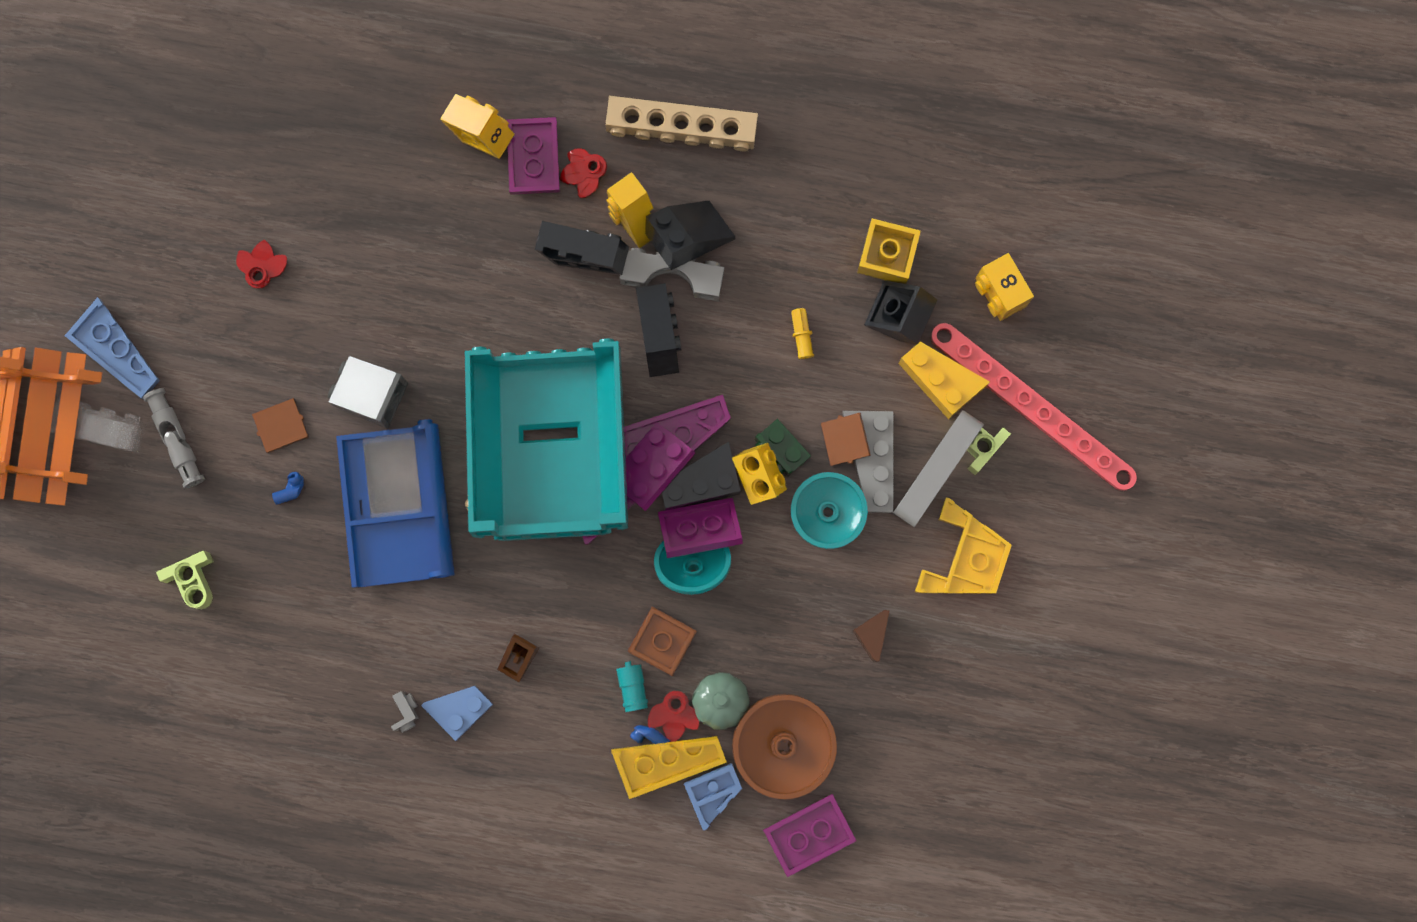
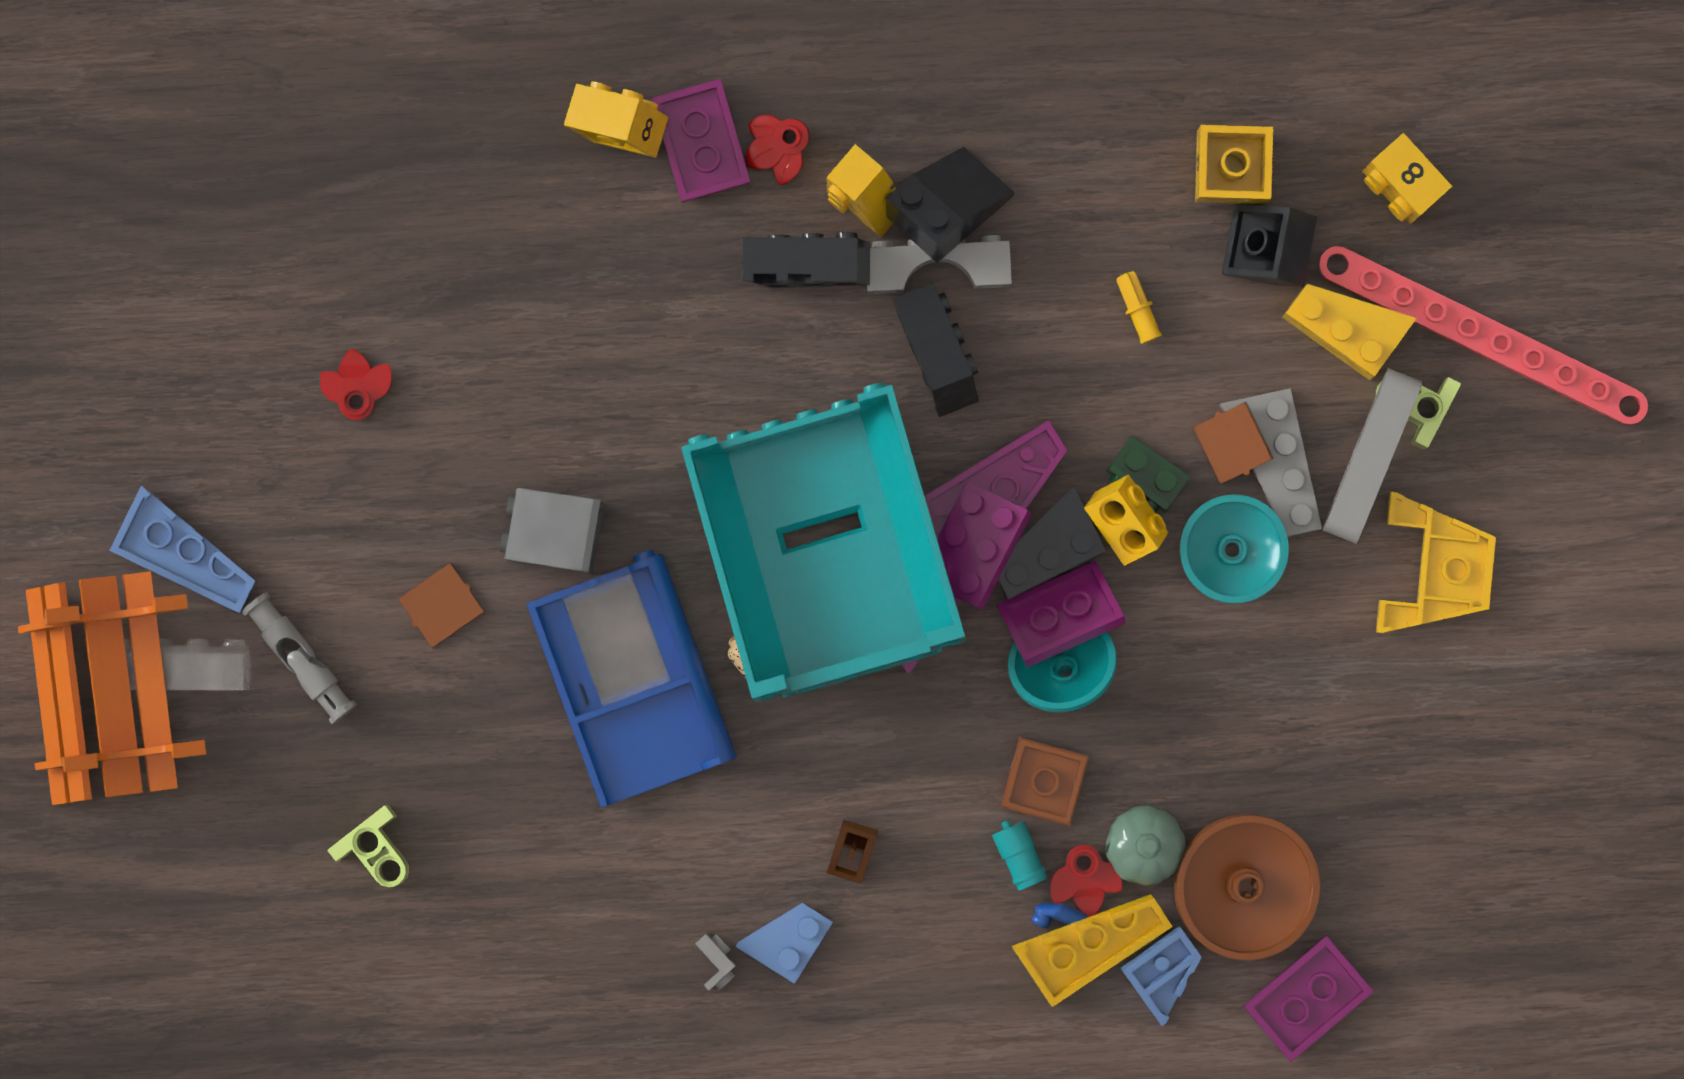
camera: 15 degrees left, 5 degrees up
blue arm [272,472,304,505] -> none
tan brick [605,96,758,151] -> none
reddish brown slope [853,610,890,662] -> none

